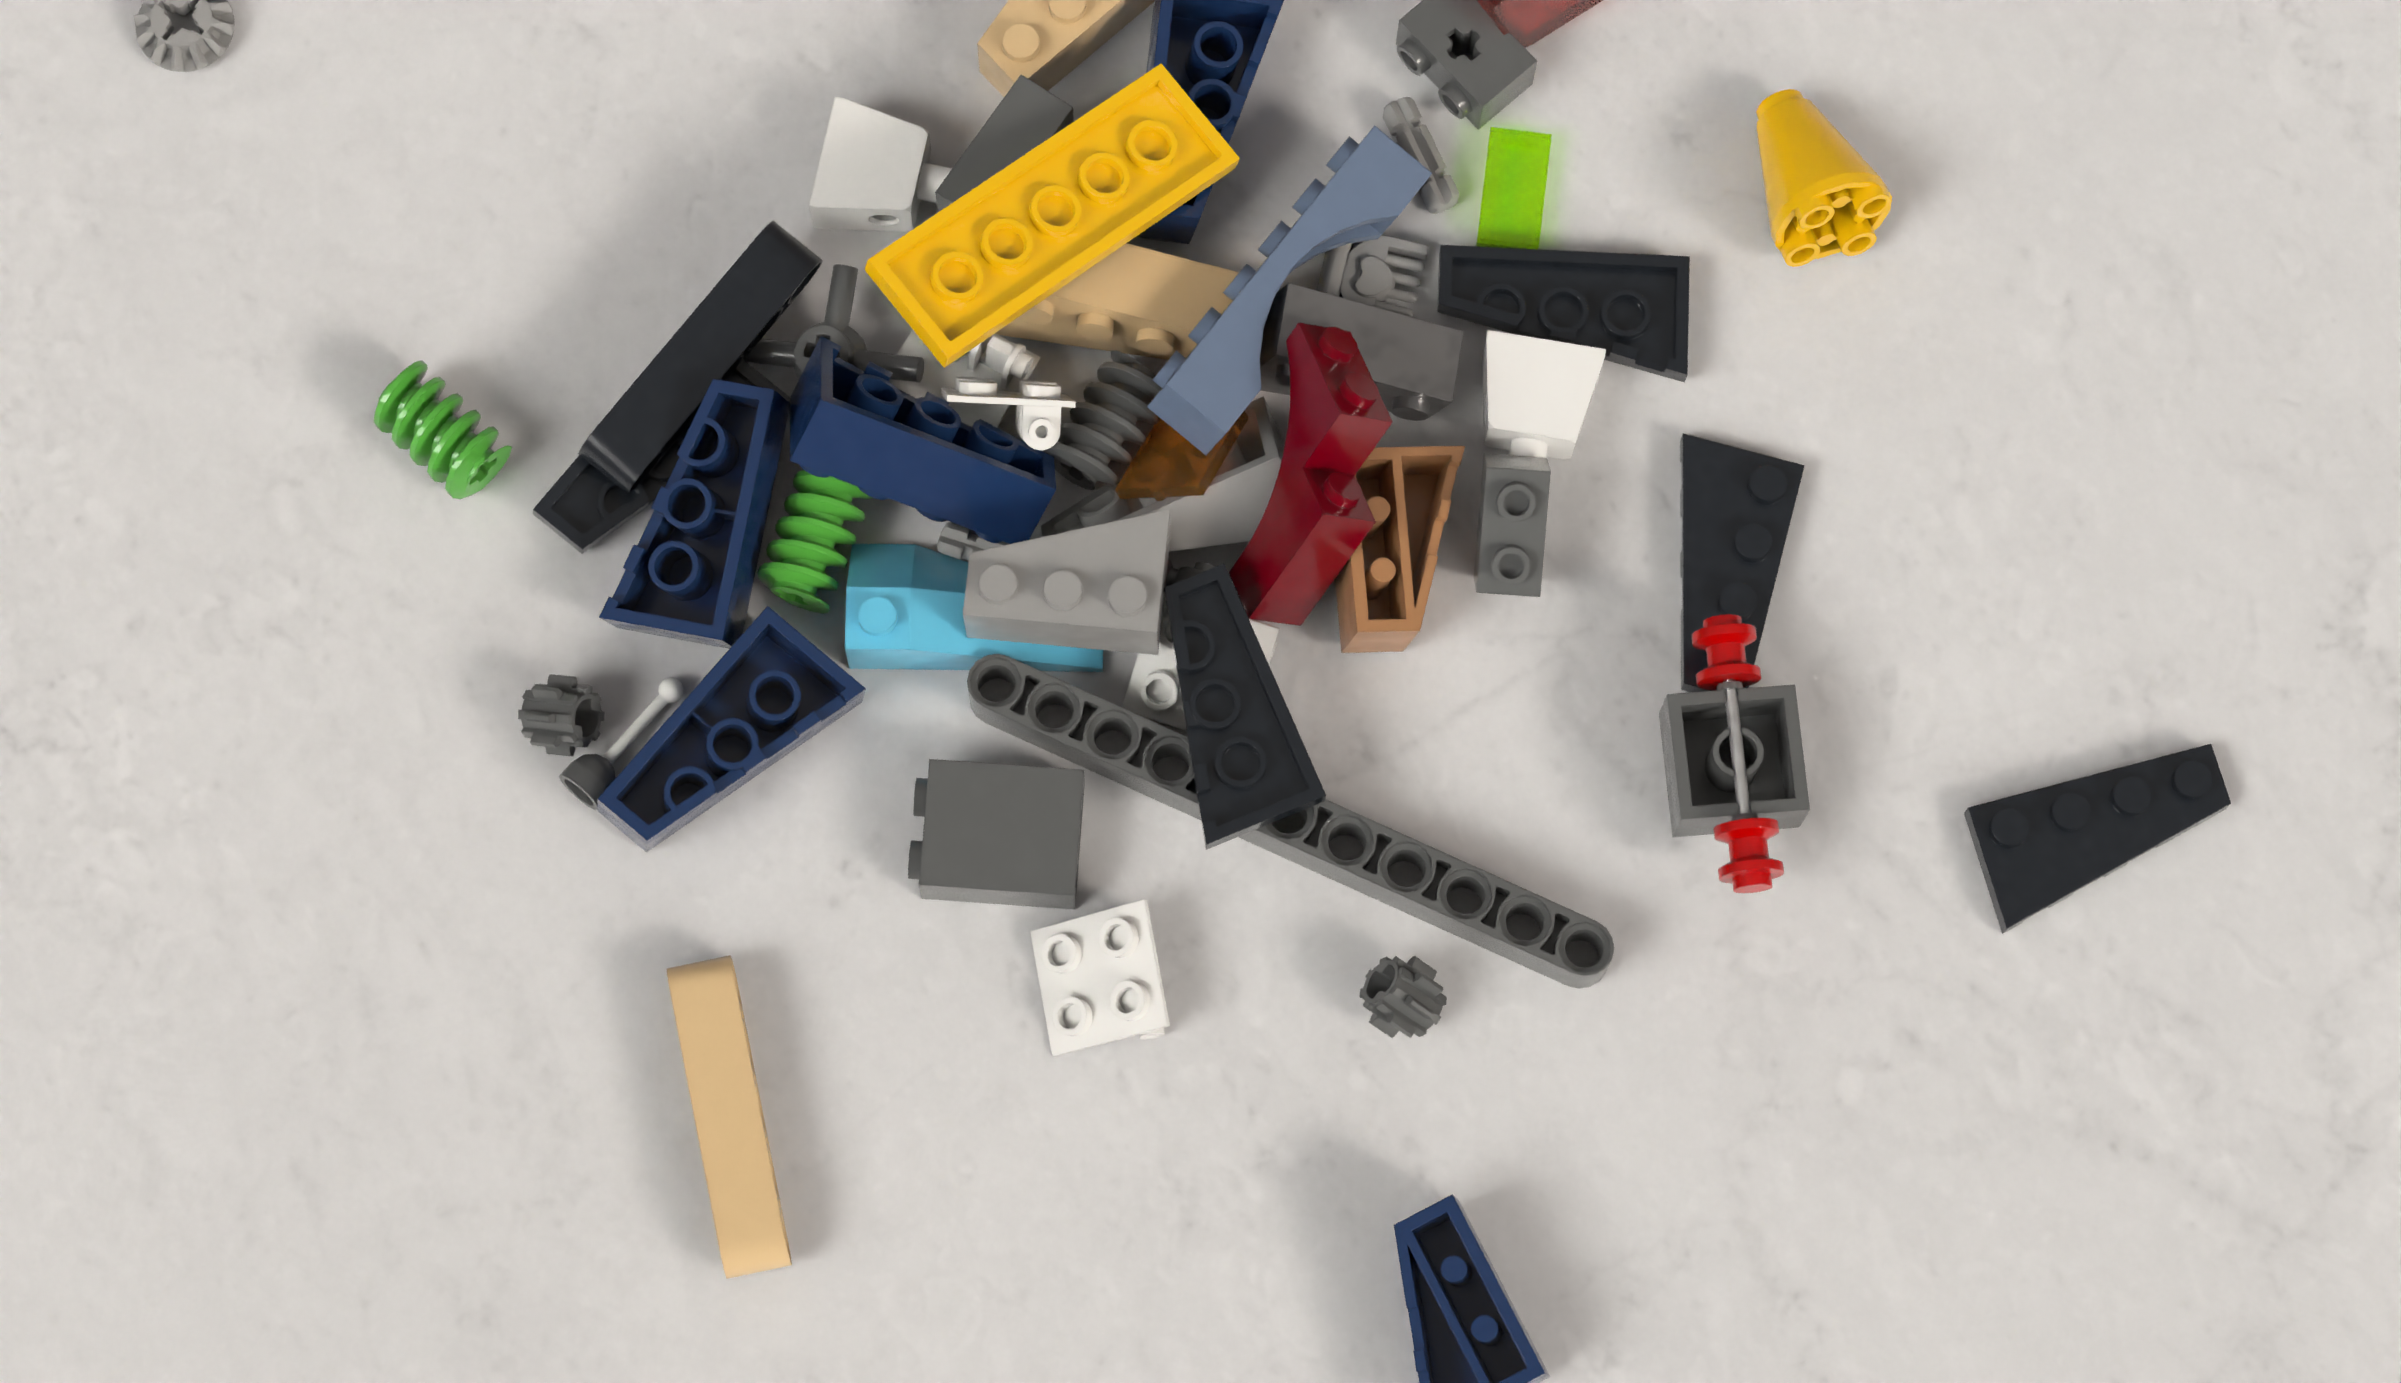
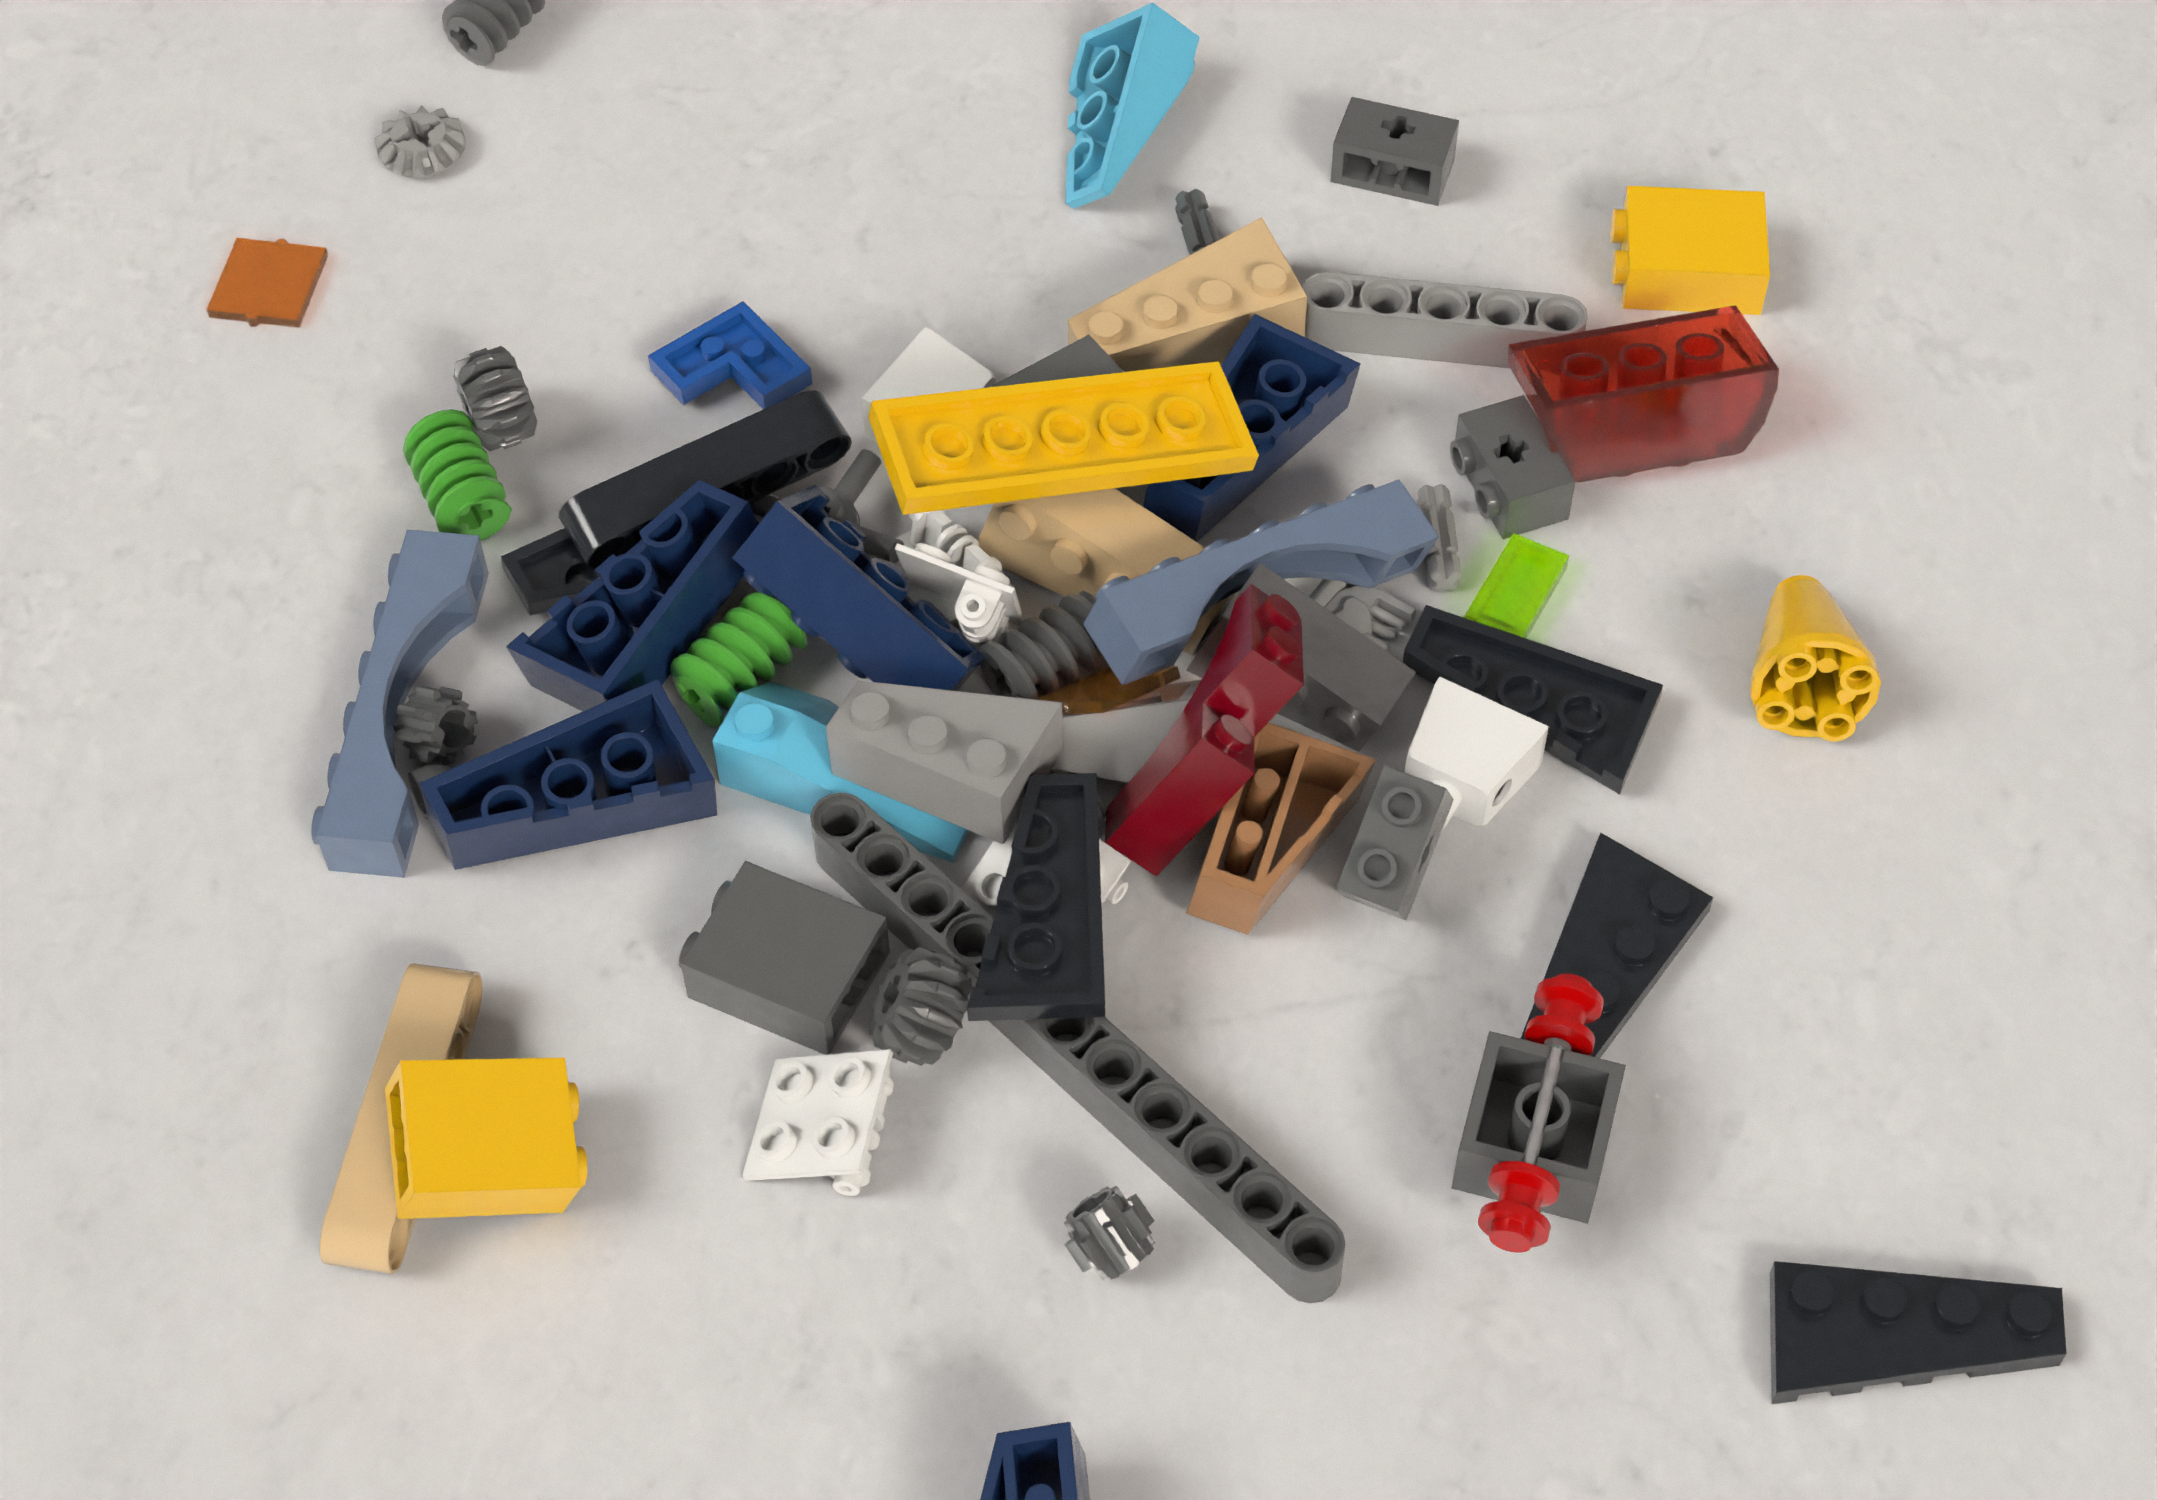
camera: 25 degrees right, 20 degrees down
none -> clear orange piece [206,238,328,328]
none -> sand blue arch [311,529,489,878]
none -> yellow brick [385,1057,587,1219]
none -> dark grey gear [453,346,537,452]
none -> blue plate [648,301,813,409]
none -> dark grey gear [869,947,972,1066]

